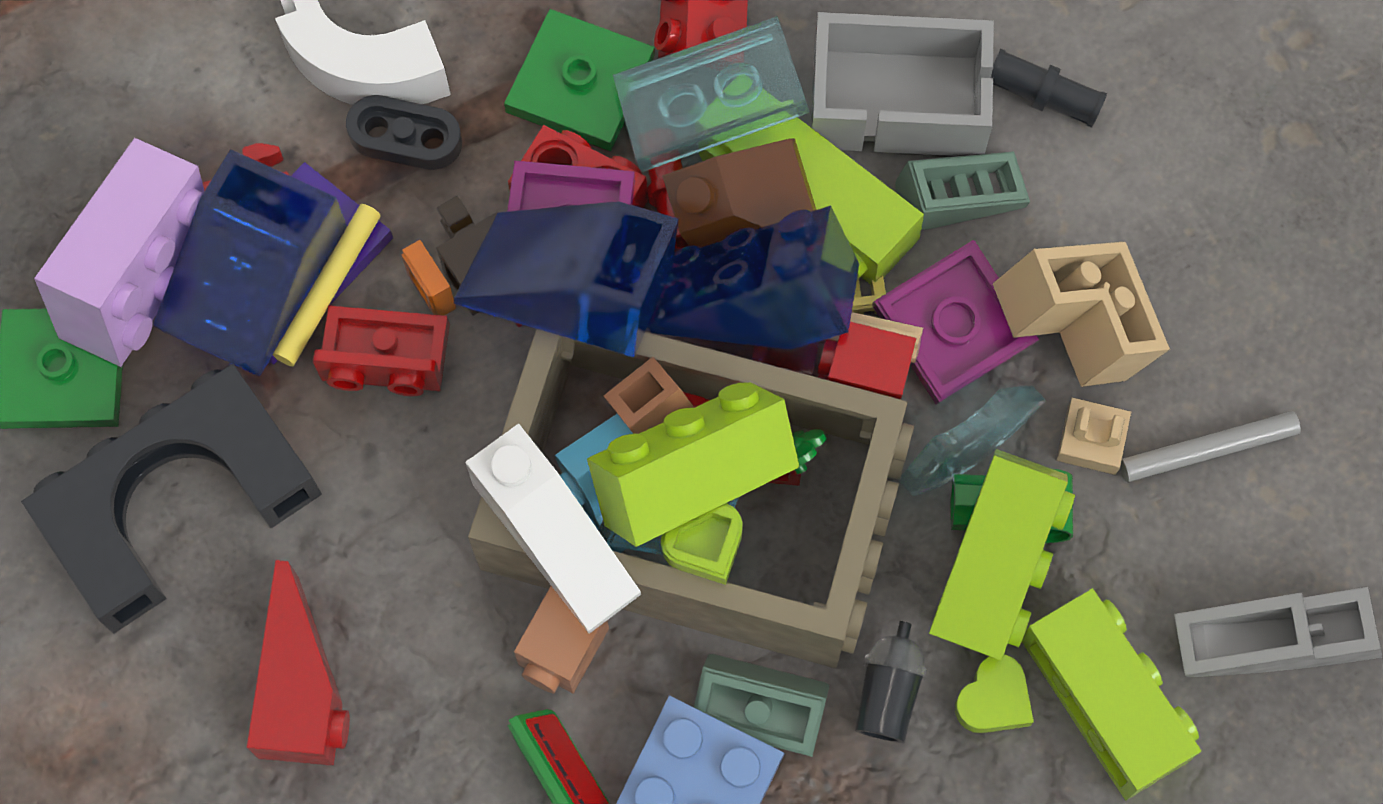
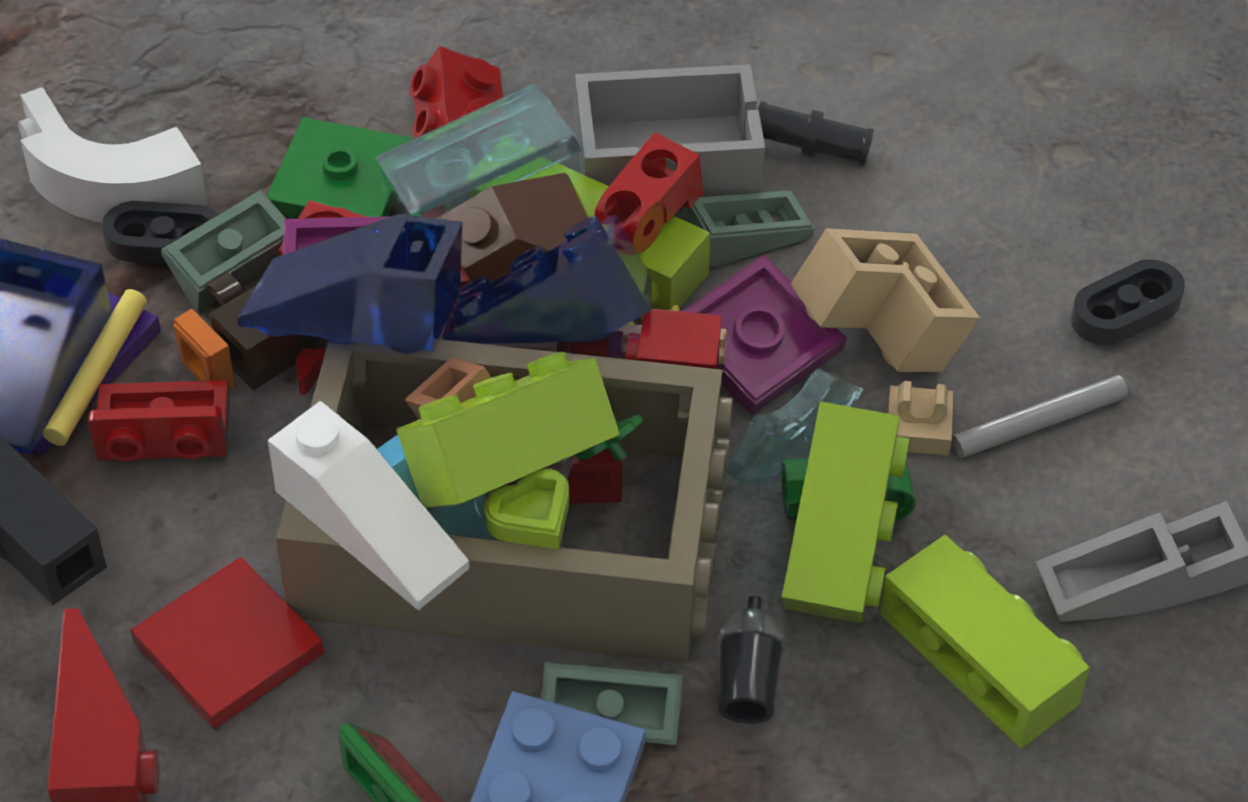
camera: 10 degrees left, 20 degrees down
nougat brick [514,586,609,694] -> none
lime tile [955,655,1034,733] -> none
none -> red tile [130,556,324,730]
none -> sand green slope [161,190,286,313]
none -> red leg [593,132,703,253]
none -> black plate [1071,259,1185,345]

